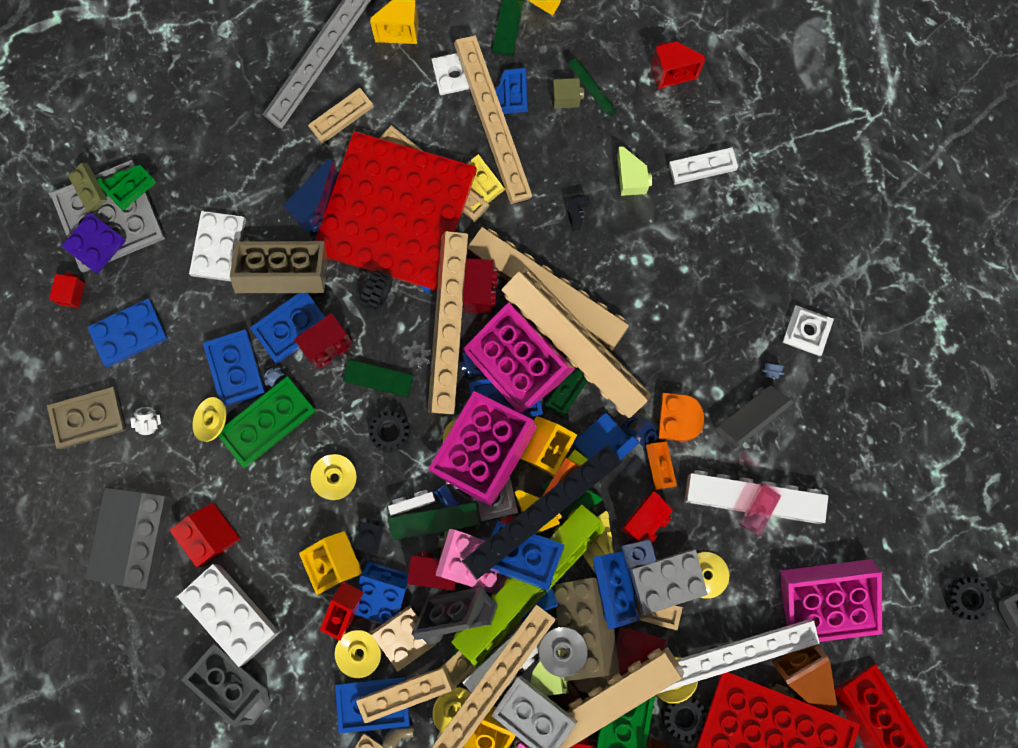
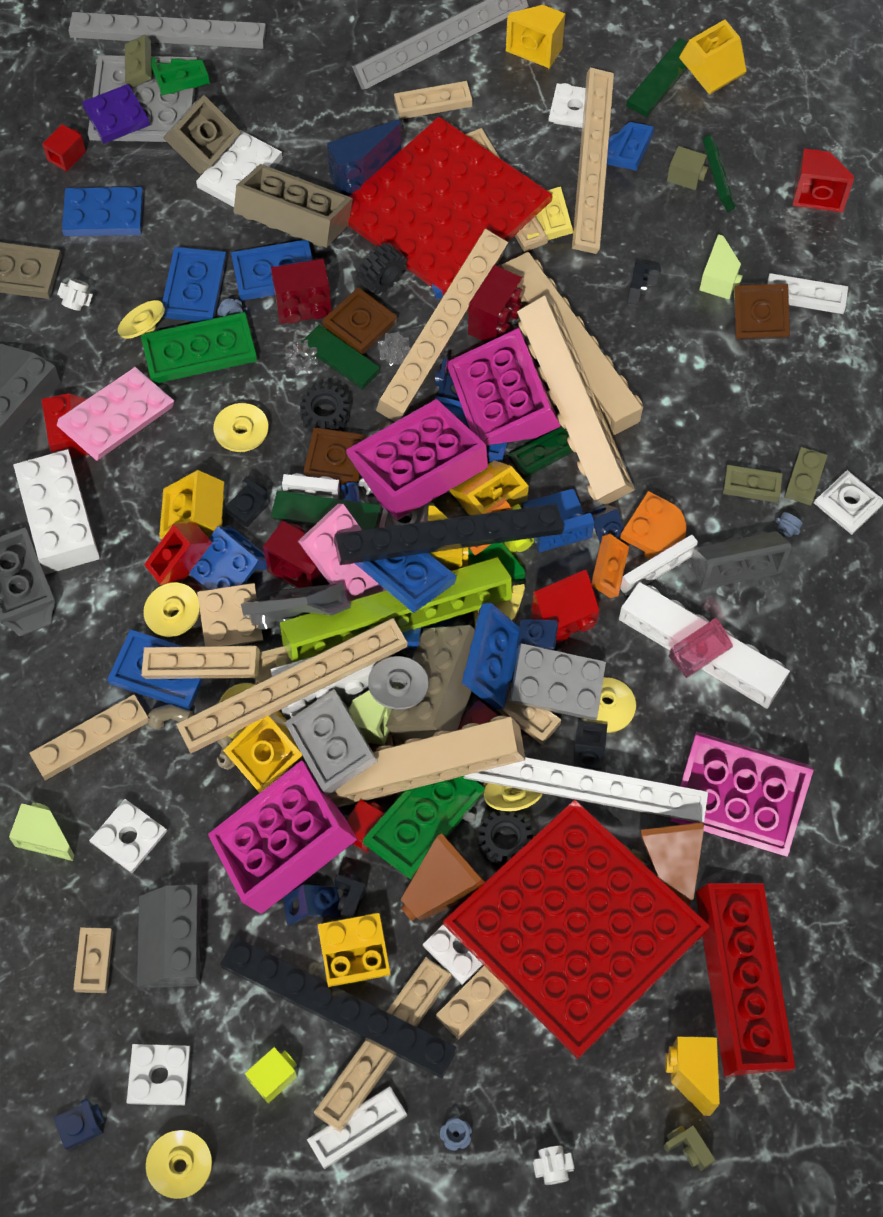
camera: 25 degrees right, 15 degrees down
none -> bright pink plate [57,367,174,460]
none -> light grey plate [69,12,266,49]
none -> dark tan brick [163,95,241,174]
none -> clear gear [285,340,318,374]
none -> reddish brown plate [303,427,367,486]
none -> reddish brown plate [322,287,397,355]
none -> black bracket [573,720,608,769]
none -> white tile [620,535,698,596]
none -> olive plate [723,465,783,503]
none -> reddish brown plate [734,284,790,340]
none -> olive plate [785,447,828,506]

